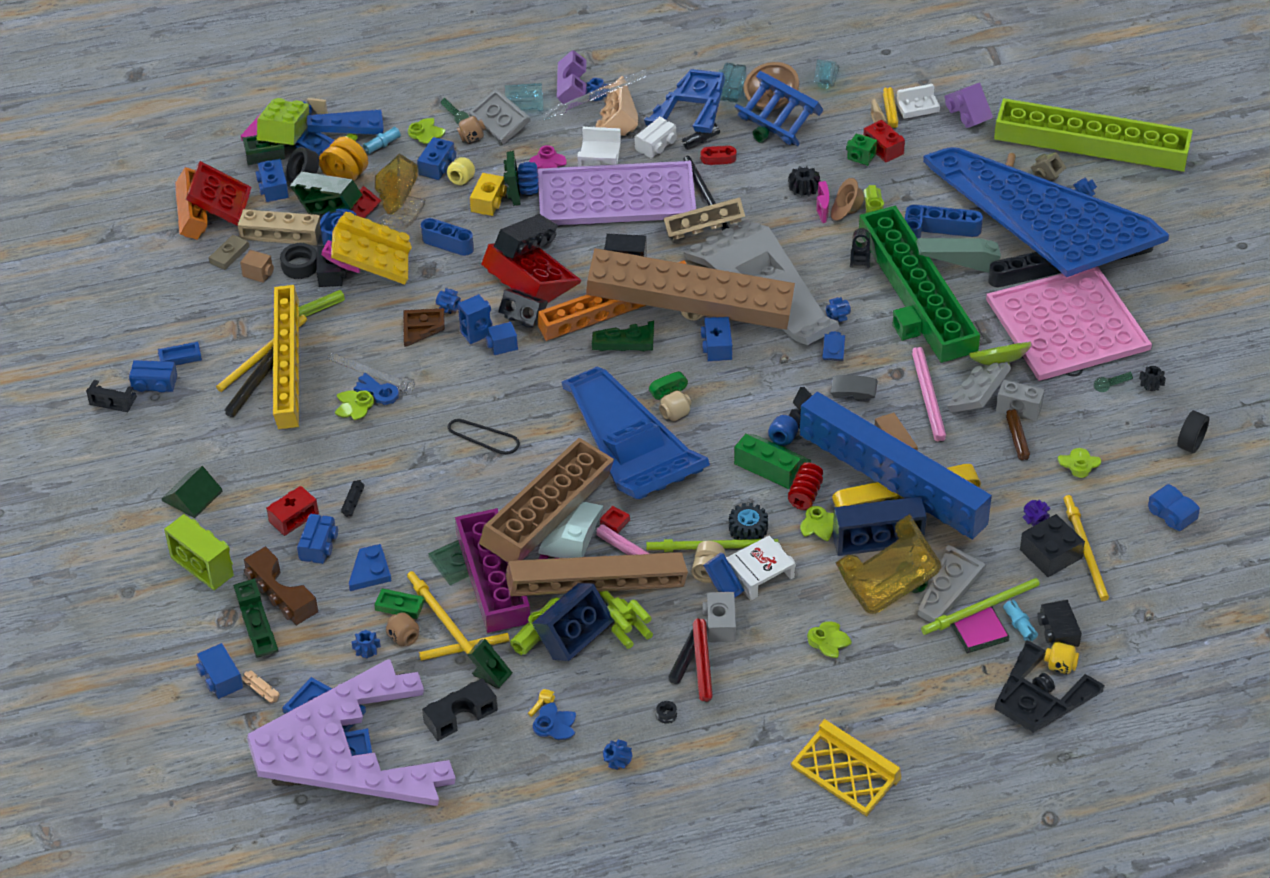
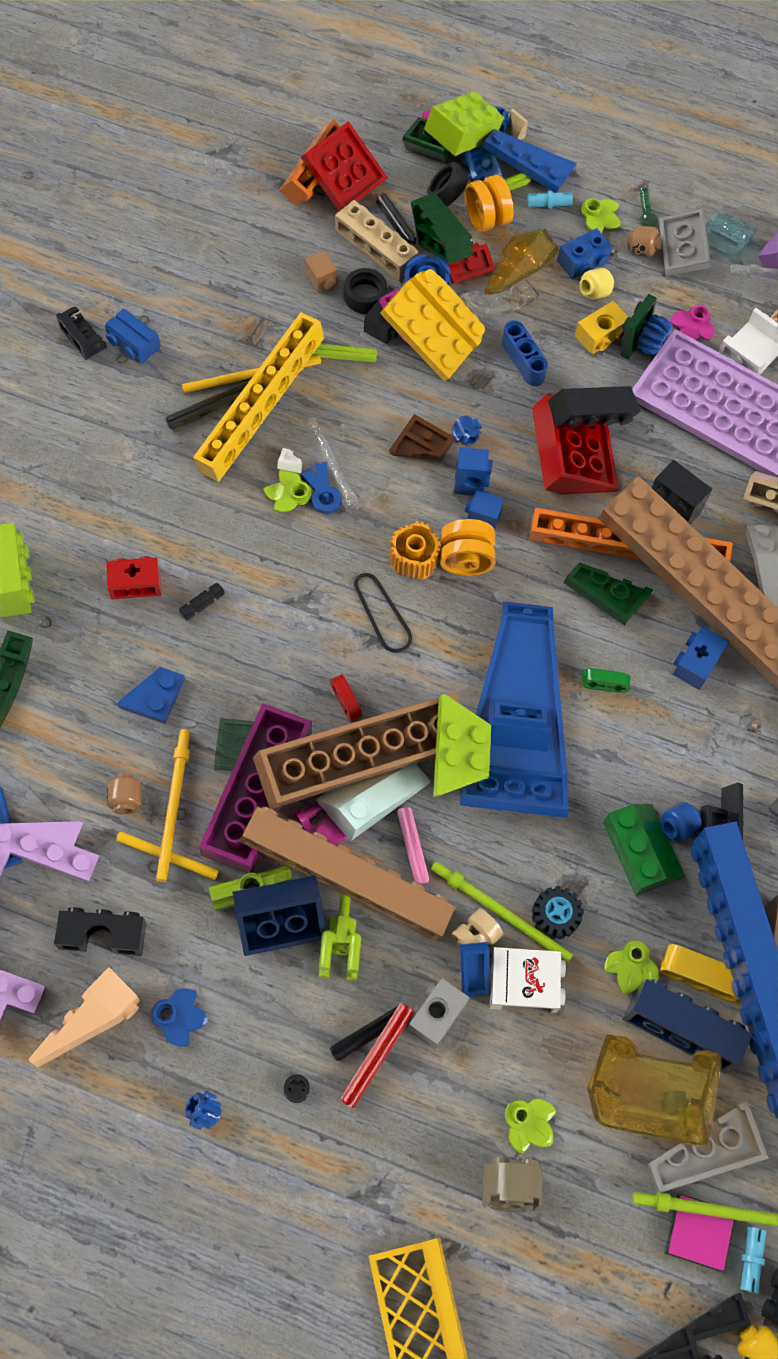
camera: 30 degrees right, 20 degrees up
blue tile [158,342,202,365] -> none
dark green slope [161,466,223,518] -> none
dark tan plate [208,235,249,270] -> none
reddish brown arch [244,546,318,626] -> none
blue brick [255,159,289,202] -> none
blue brick [297,514,338,564] -> none
blue gear [351,630,381,659] -> none
green plate [374,588,425,619] -> none
dark green slope [467,639,513,688] -> none
black brick [498,288,548,328] -> none
yellow hand [528,689,555,717] -> none
red plate [600,505,630,533] -> none
tan head [659,391,691,421] -> none
red piece [787,463,824,511] -> none
none -> light nougat wedge [28,968,140,1068]
none -> white tile [277,448,302,473]
none -> red beam [330,674,363,722]
none -> black axle [376,193,417,245]
none -> light orange brick [390,521,441,580]
none -> lime wing [433,694,491,797]
none -> light orange wheel [440,519,496,576]
none -> dark tan brick [482,1157,542,1212]

